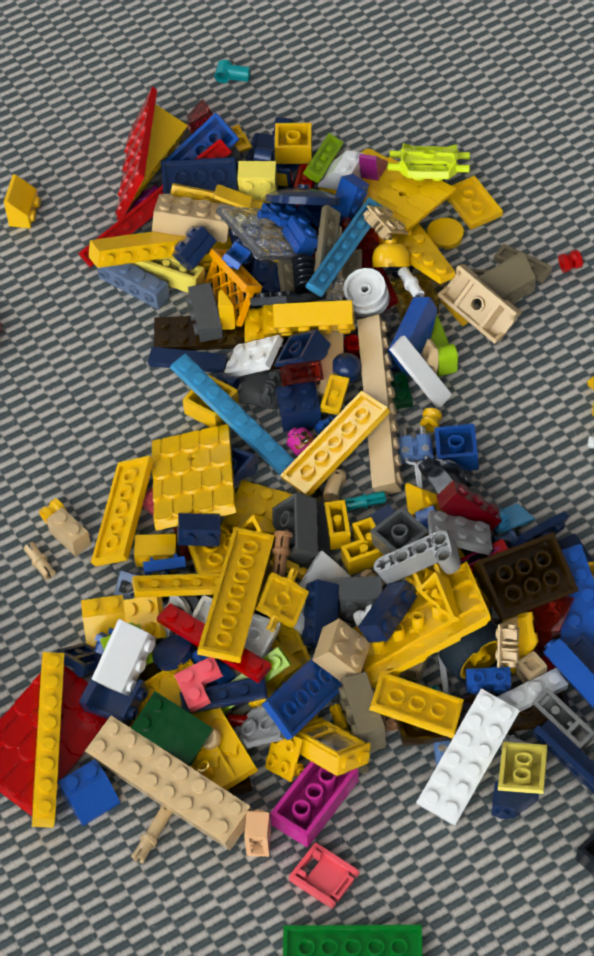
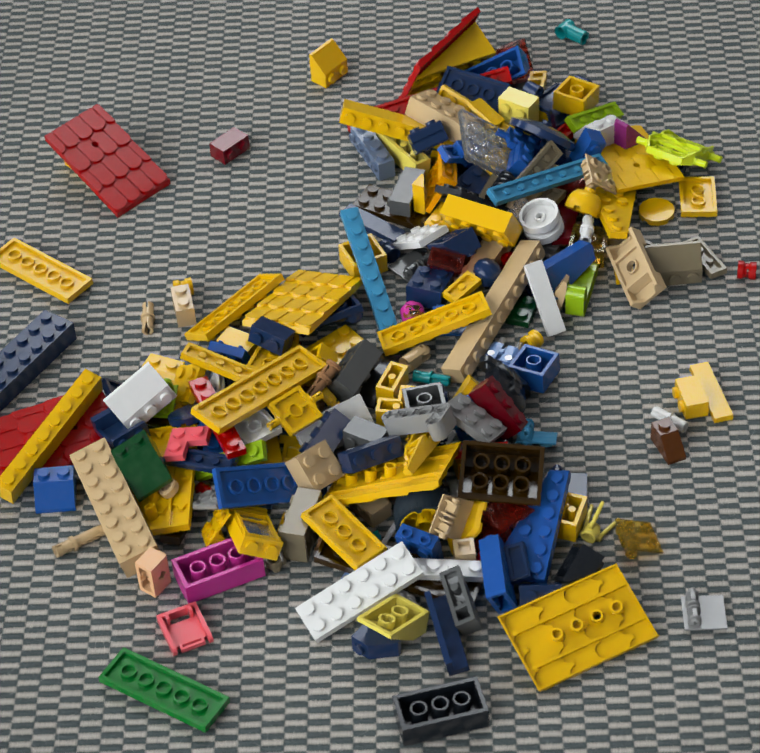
camera: 30 degrees right, 10 degrees down
dark blue wing [514,511,570,547] -> none

